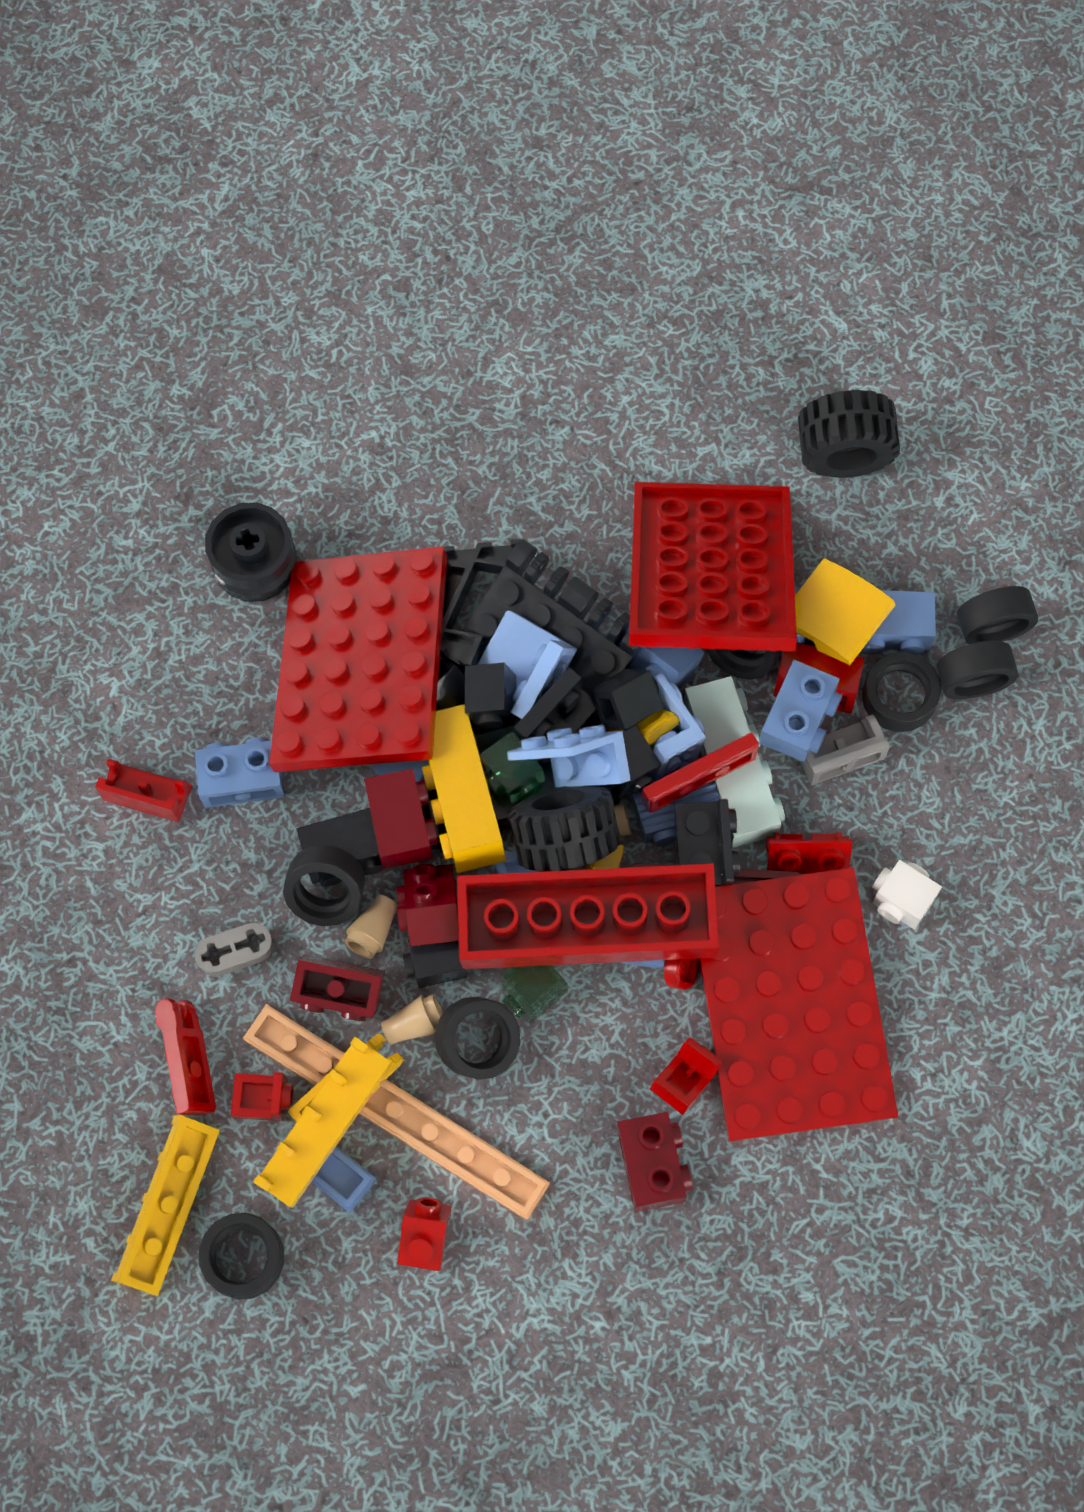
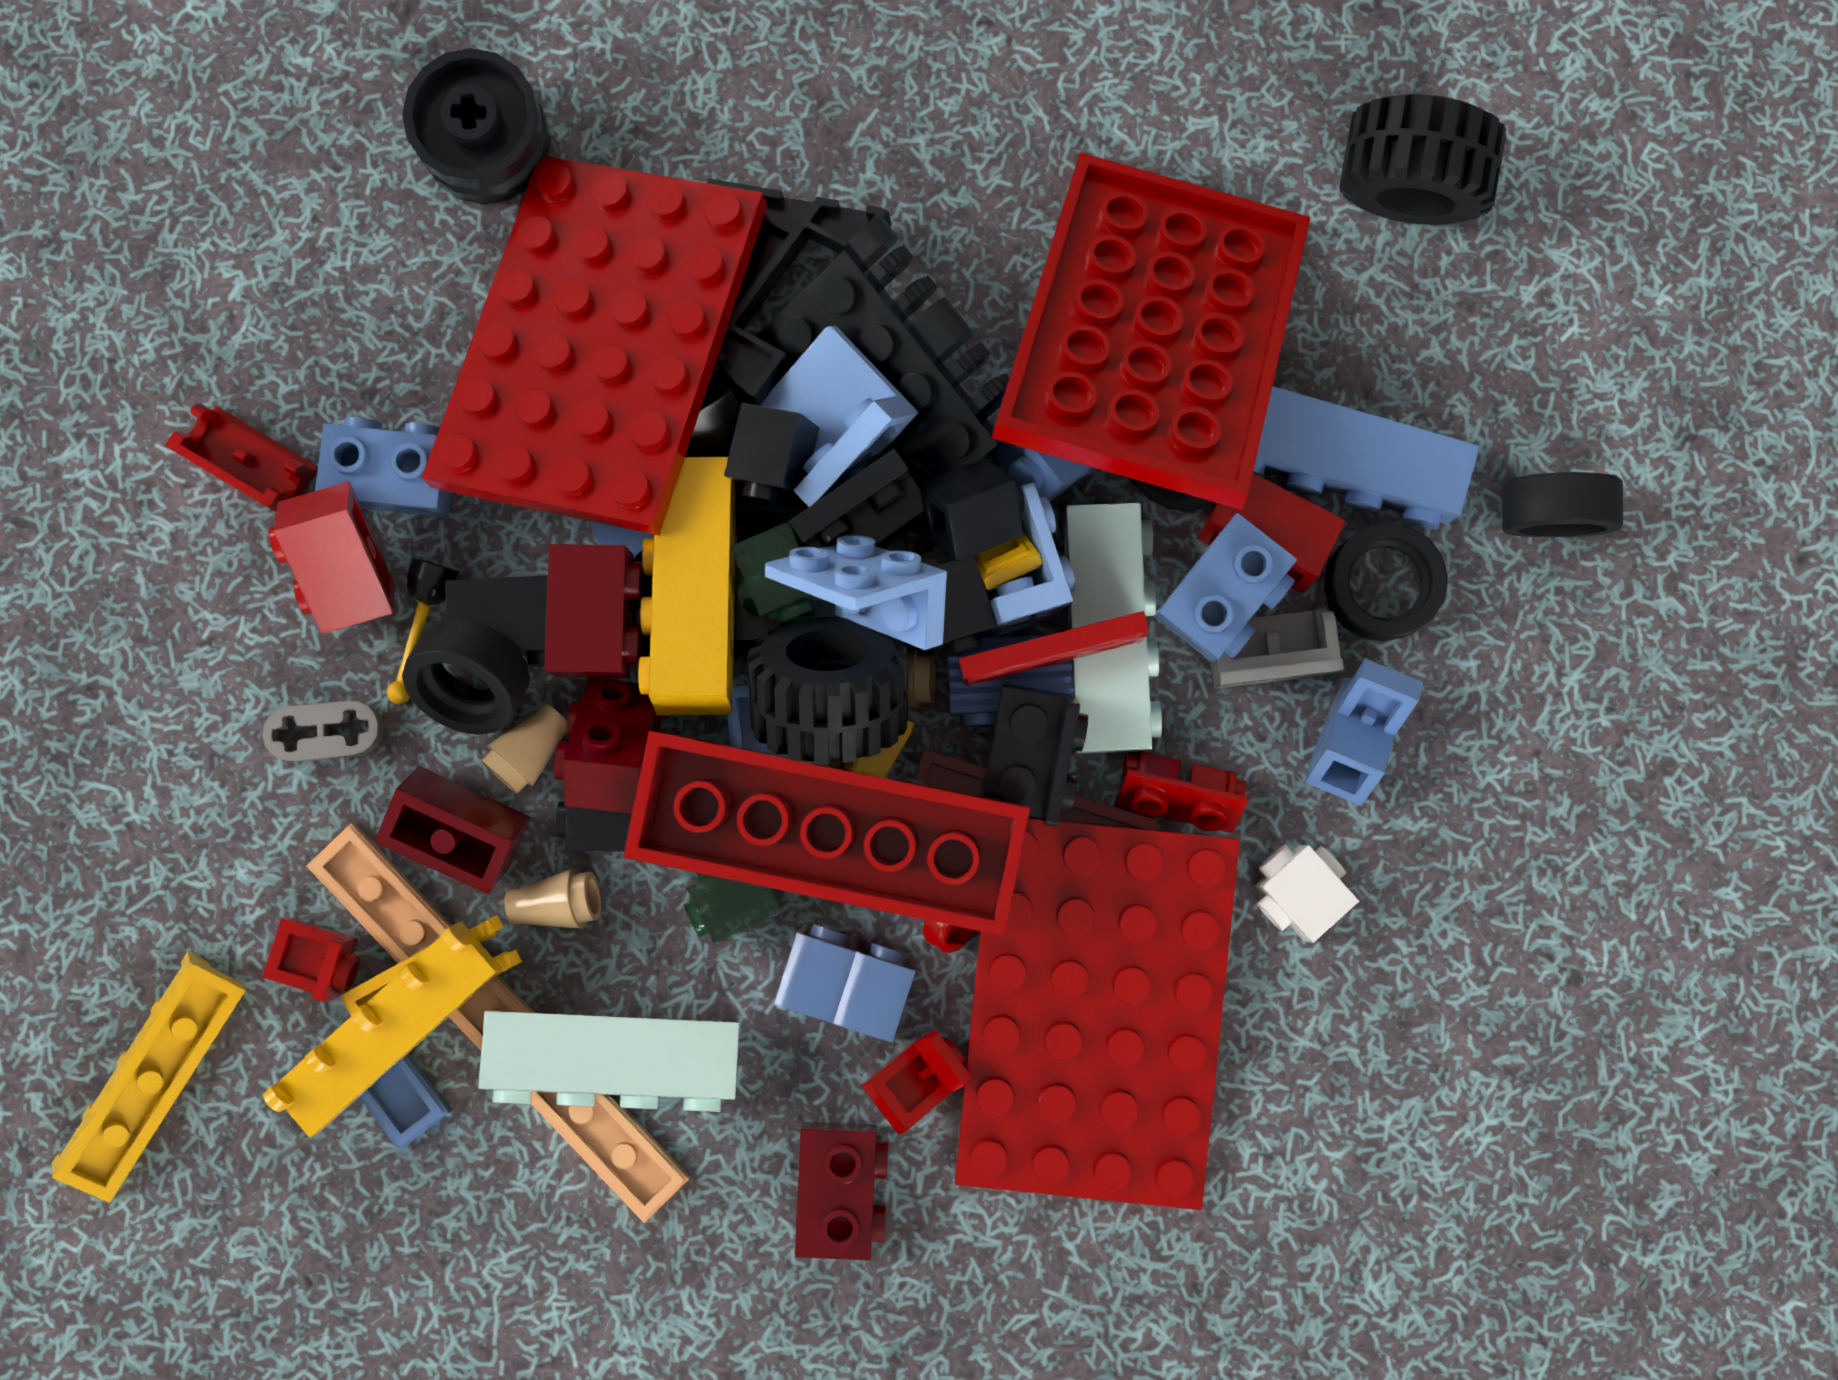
camera: 10 degrees right, 15 degrees up
red hinge [154,998,216,1116] -> none
black tyre [199,1212,285,1300] -> none
red bracket [397,1197,452,1271] -> none
black tyre [435,997,521,1080] -> none
yellow slope [795,558,895,665] -> none
black tyre [936,641,1019,699] -> none
none -> brick [268,481,395,634]
none -> hinge [387,558,460,705]
none -> light aqua brick [478,1011,739,1112]
none -> medium blue brick [774,924,915,1043]
none -> medium blue brick [1305,658,1423,806]

